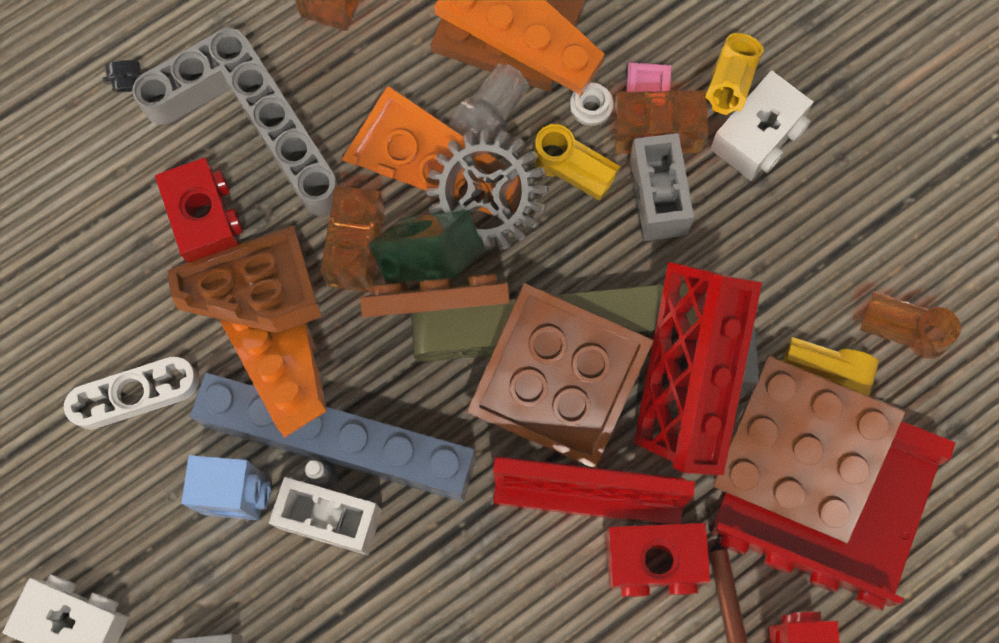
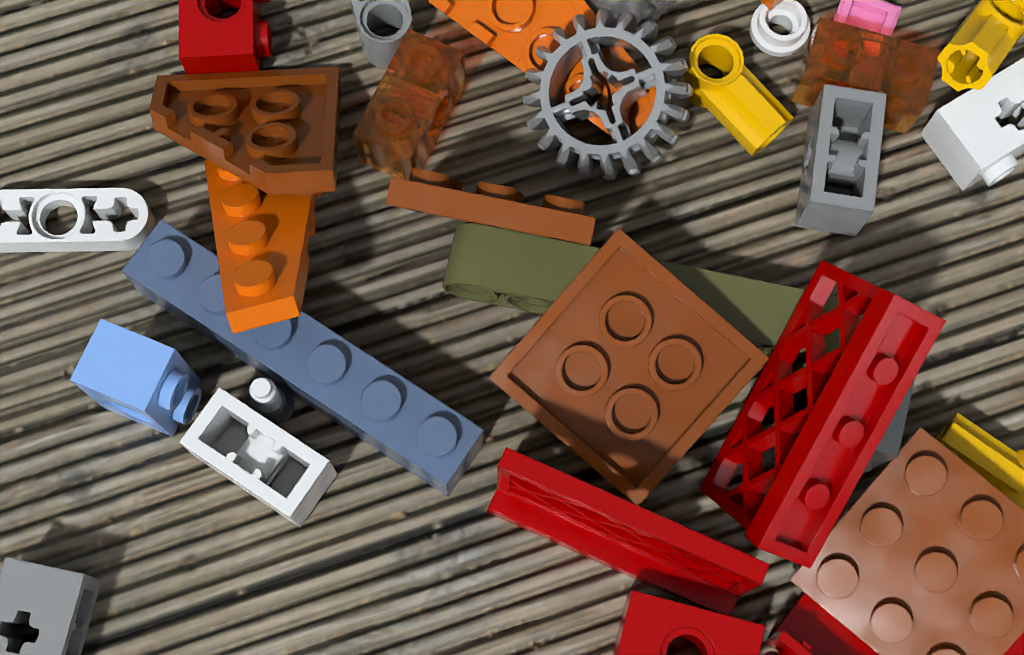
camera: 10 degrees right, 0 degrees up
clear green brick [369,210,484,283] -> none

